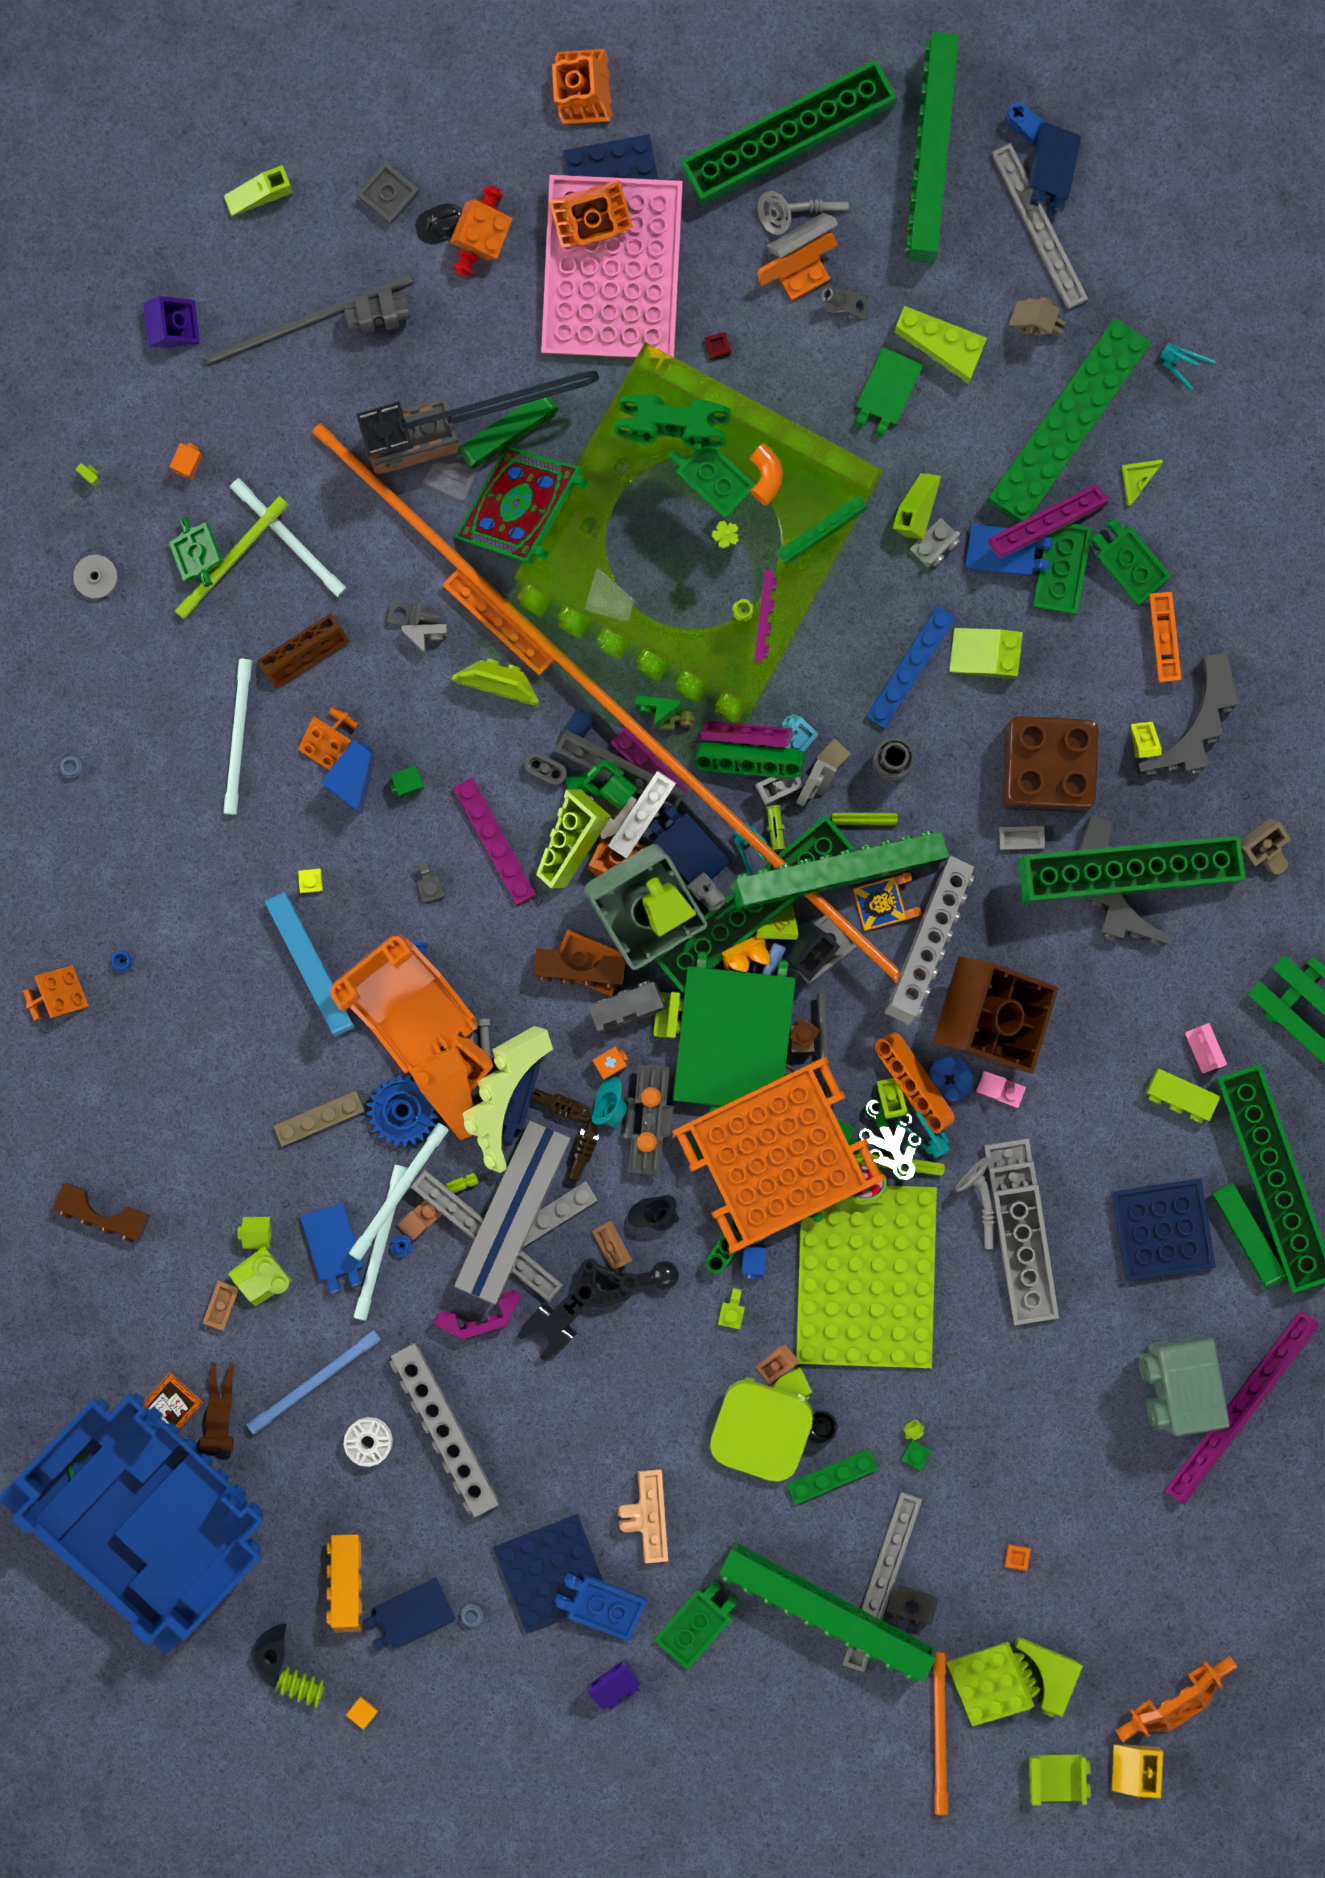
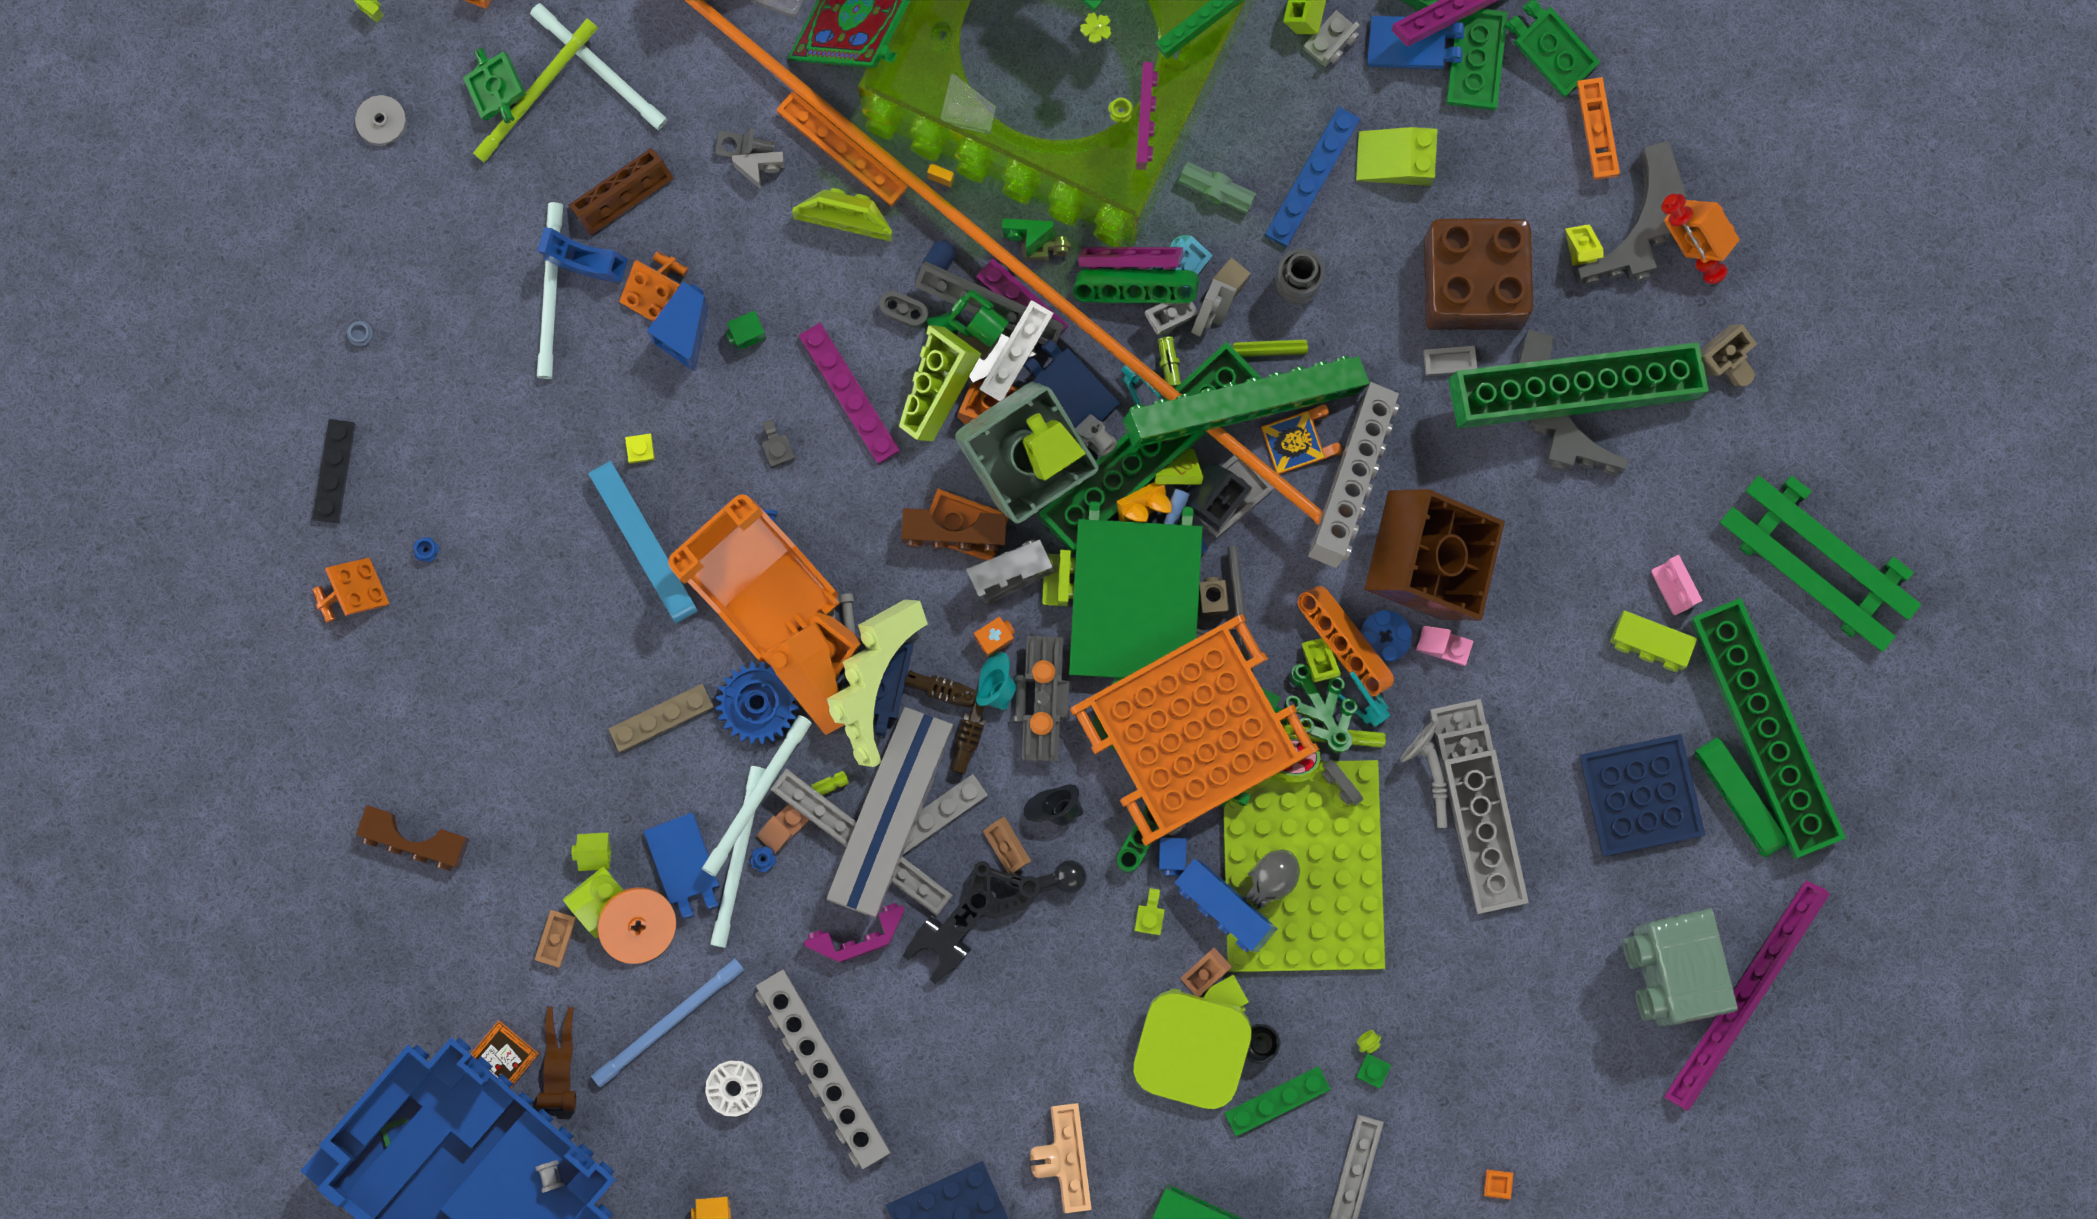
camera: 10 degrees left, 5 degrees down
reddish brown plate [789,1019,820,1050] -> none
none -> black plate [312,419,356,523]
none -> light grey bush [535,1160,566,1193]
none -> blue arch [537,227,628,283]
none -> orange piece [597,887,676,964]
none -> light orange tile [927,164,954,188]
none -> blue brick [1175,859,1278,953]
none -> sand green piece [1178,162,1256,214]
none -> dark grey helmet [1244,849,1300,910]
none -> dark grey plate [1321,759,1363,806]
none -> orange brick [1661,194,1740,284]

